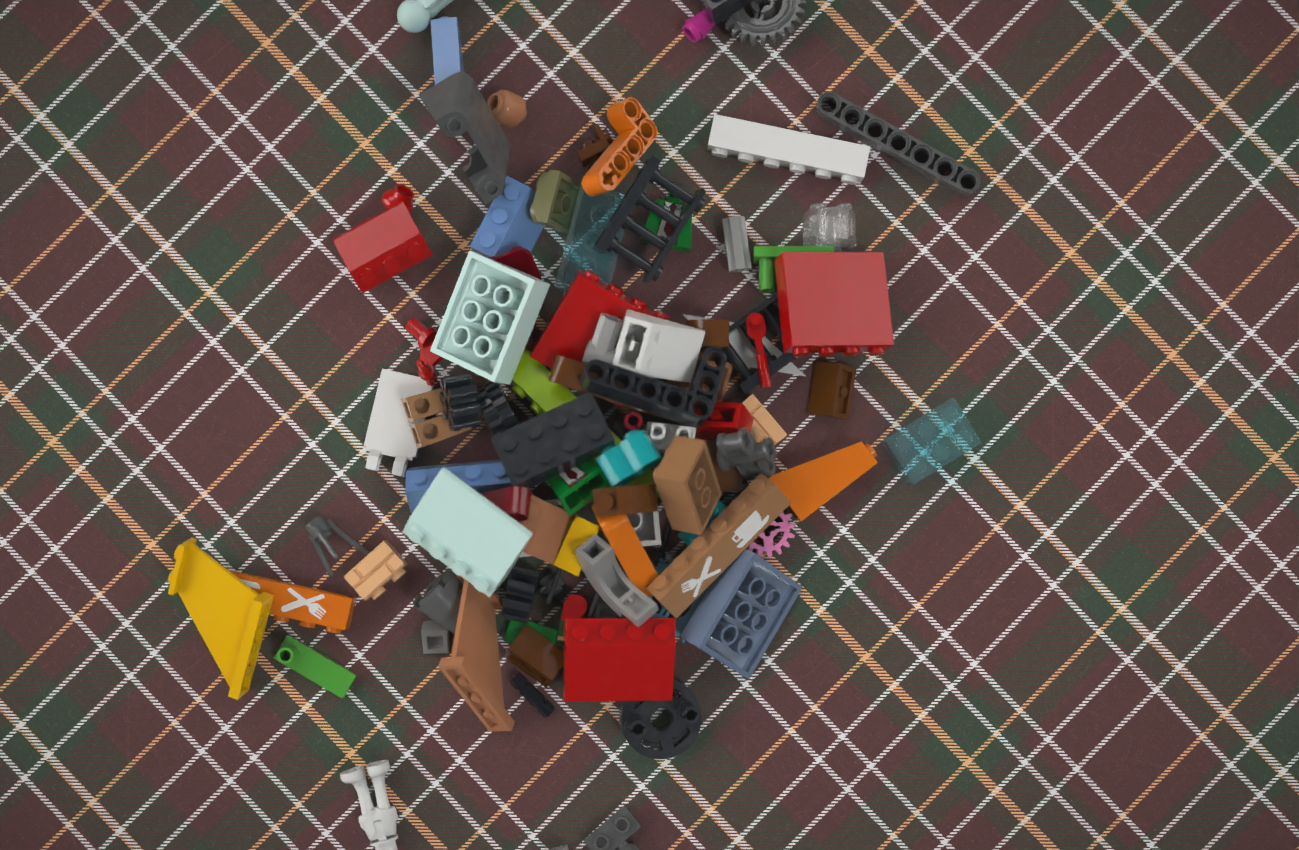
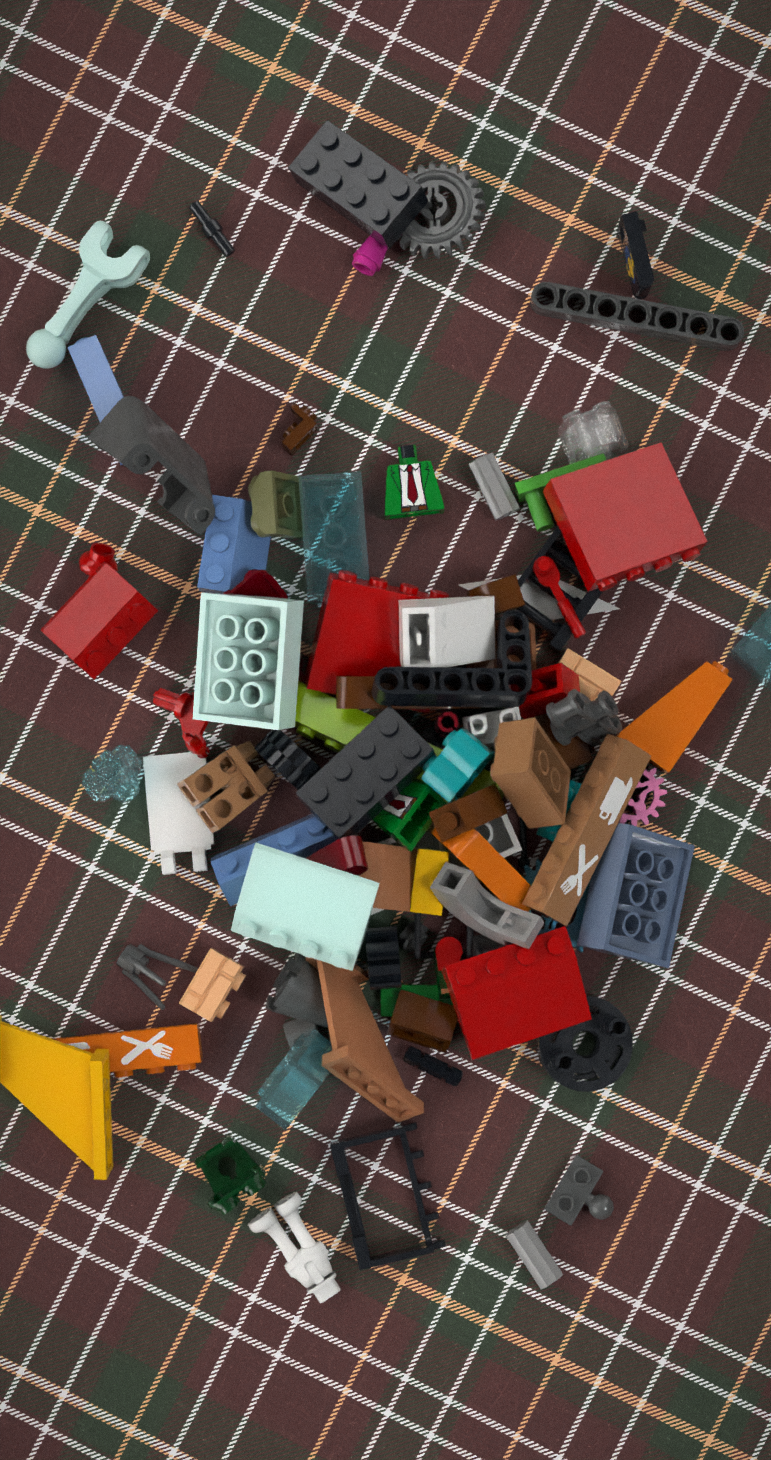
camera: 15 degrees left, 0 degrees up
bright green piece [274,635,358,699] -> none
black gear [440,373,481,431] -> none
nougat head [487,89,527,128] -> none
orange beam [582,97,658,197] -> none
light grey piece [582,313,623,364] -> none
black fence [592,155,706,283] -> none
white brick [707,114,871,185] -> none
reddish brown panel [808,362,857,420] -> none
none -> clear light blue plant [82,745,142,803]
none -> dark green piece [194,1135,267,1215]
none -> clear light blue brick [255,1029,332,1130]
none -> black hinge [330,1122,446,1270]
none -> black container [617,211,654,300]

